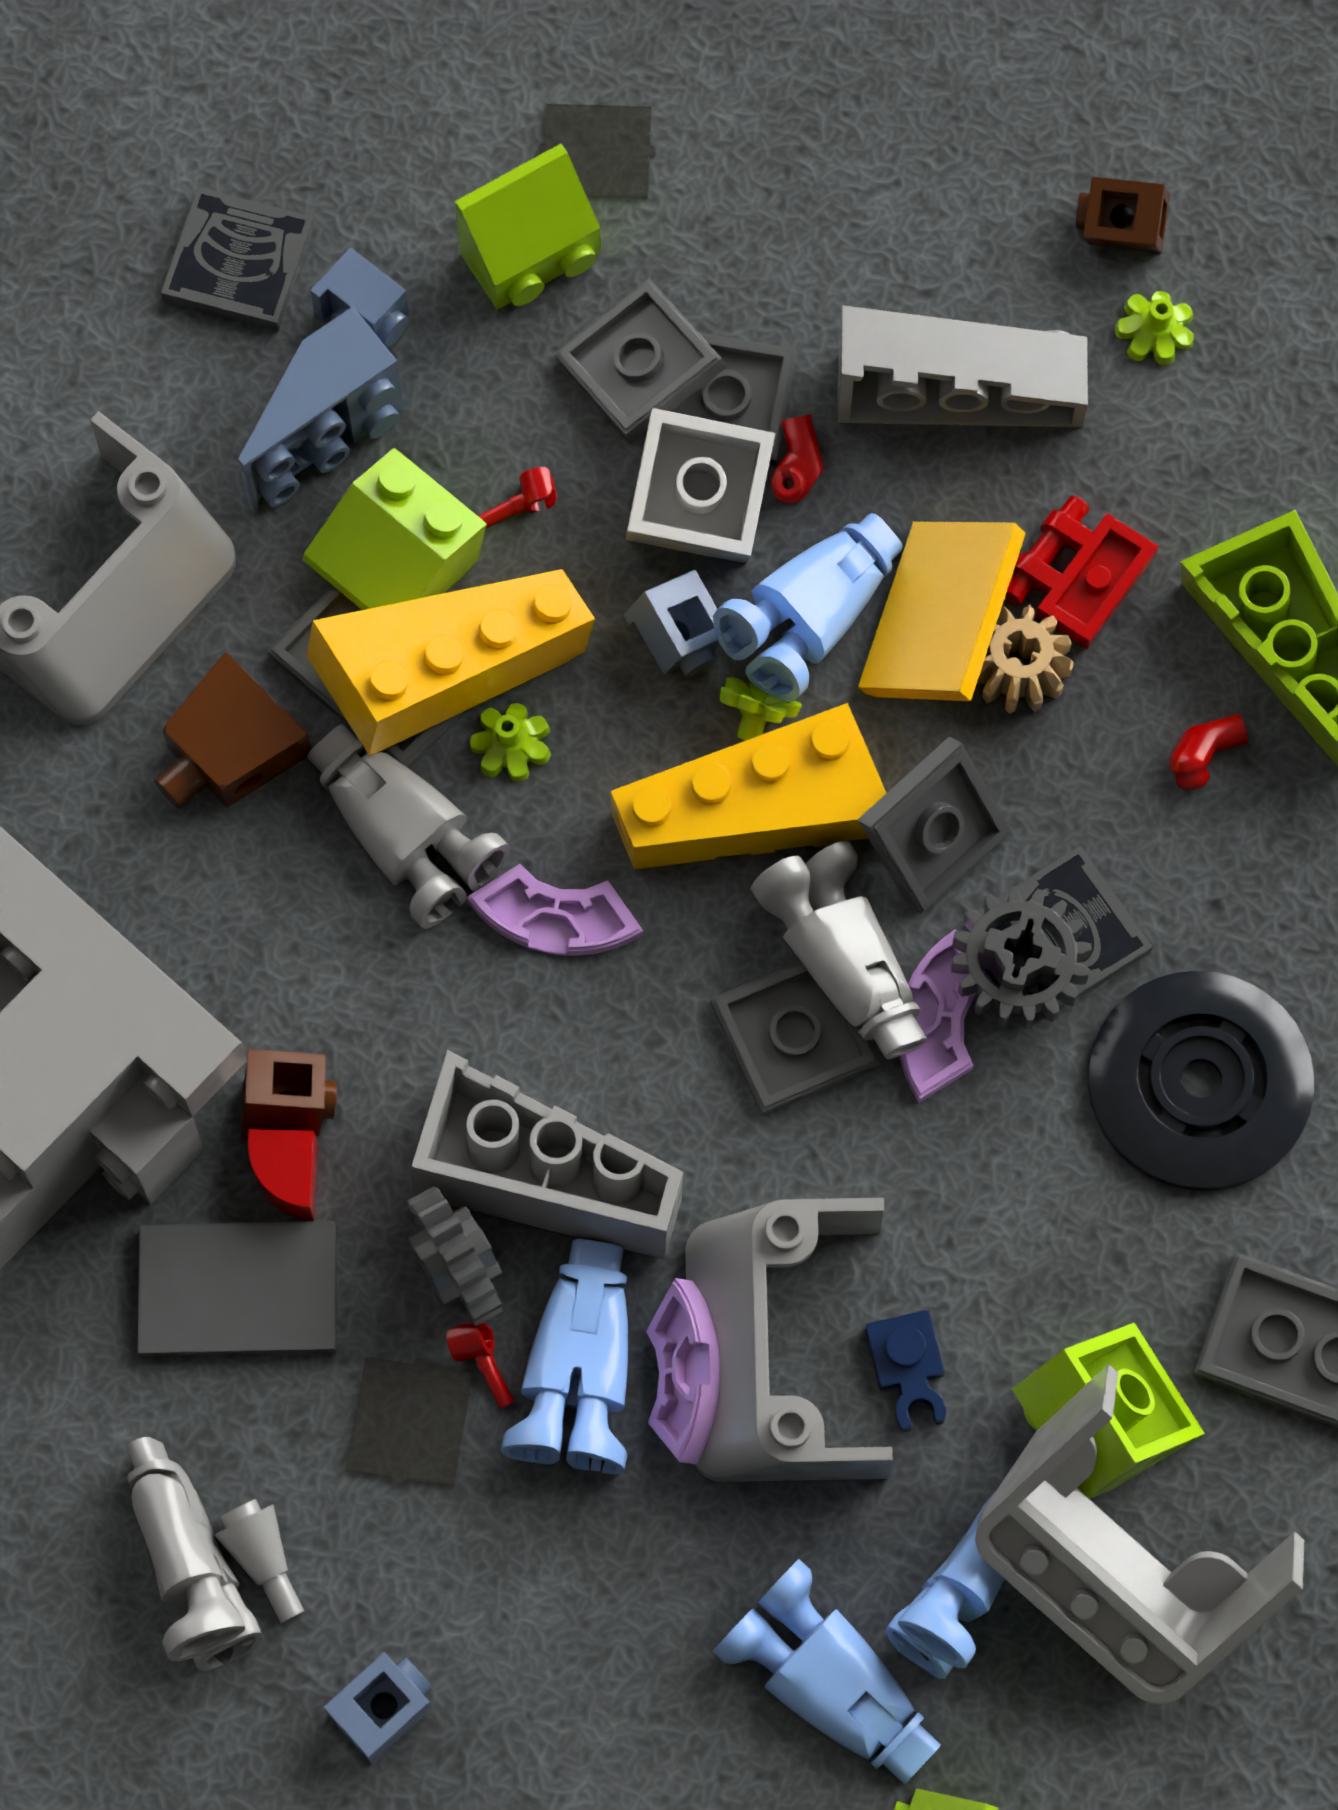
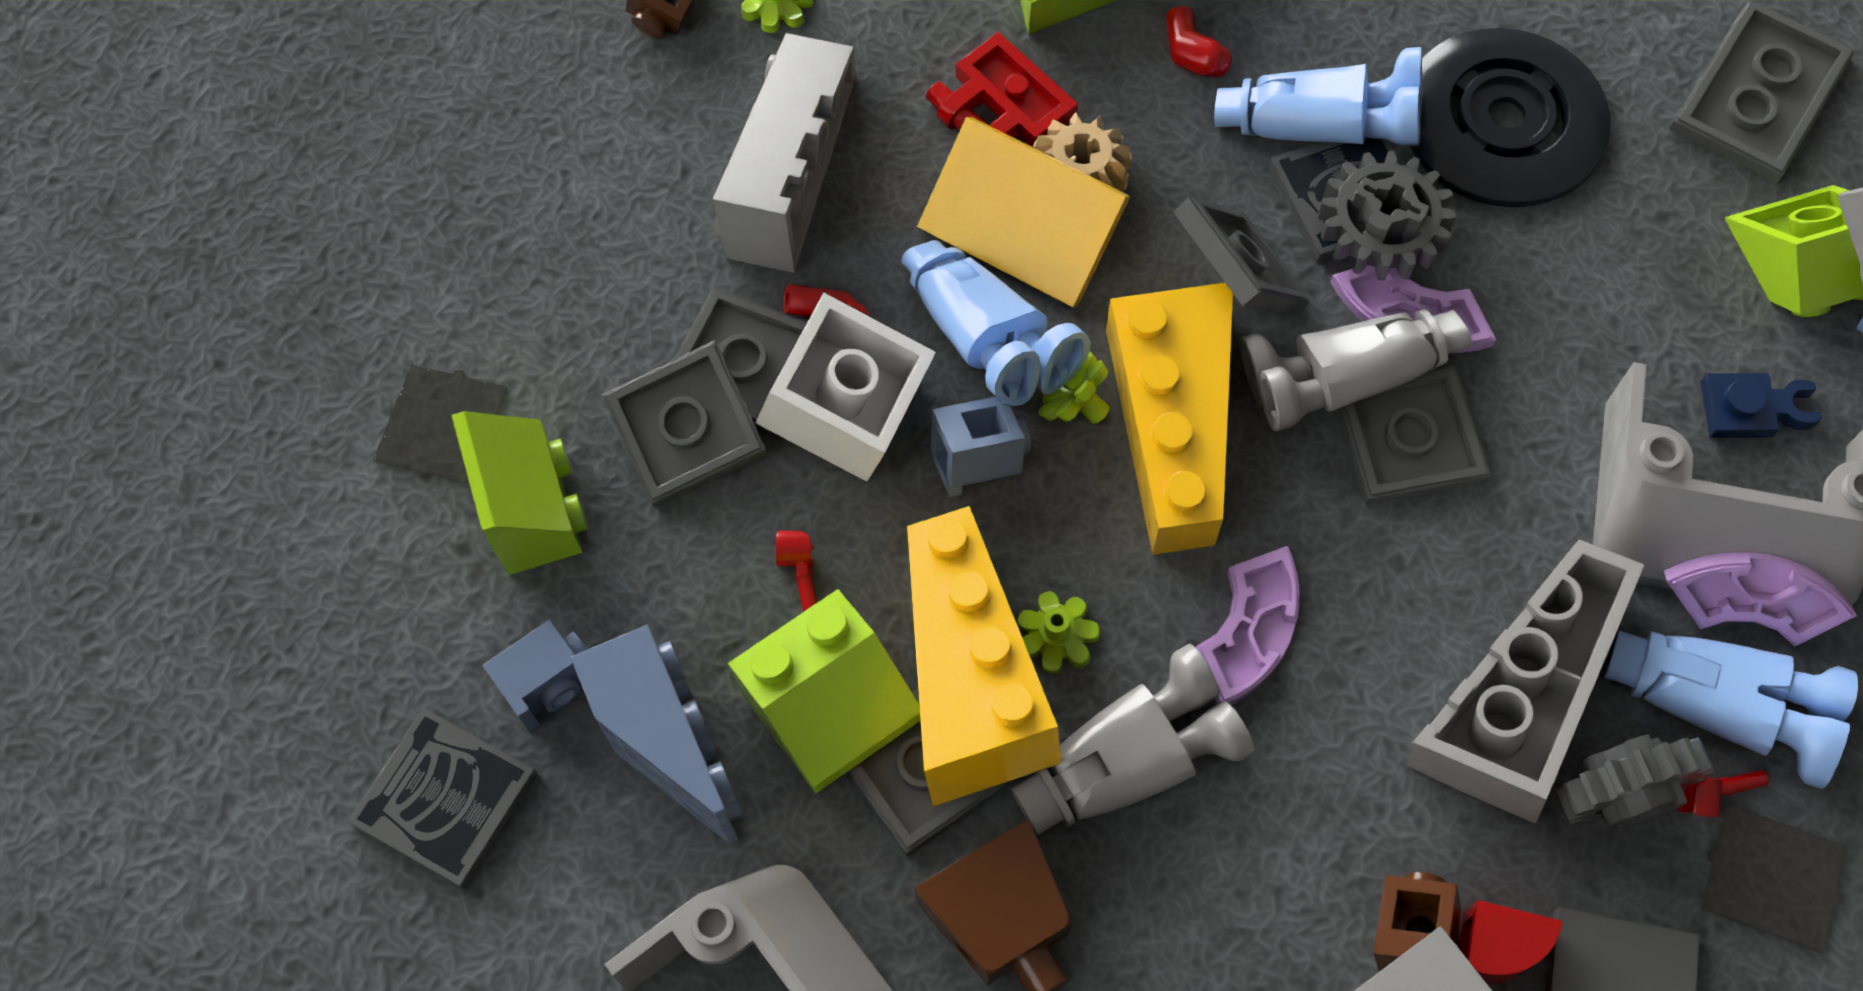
camera: 75 degrees left, 5 degrees down
none -> light blue piece [1214,47,1422,146]

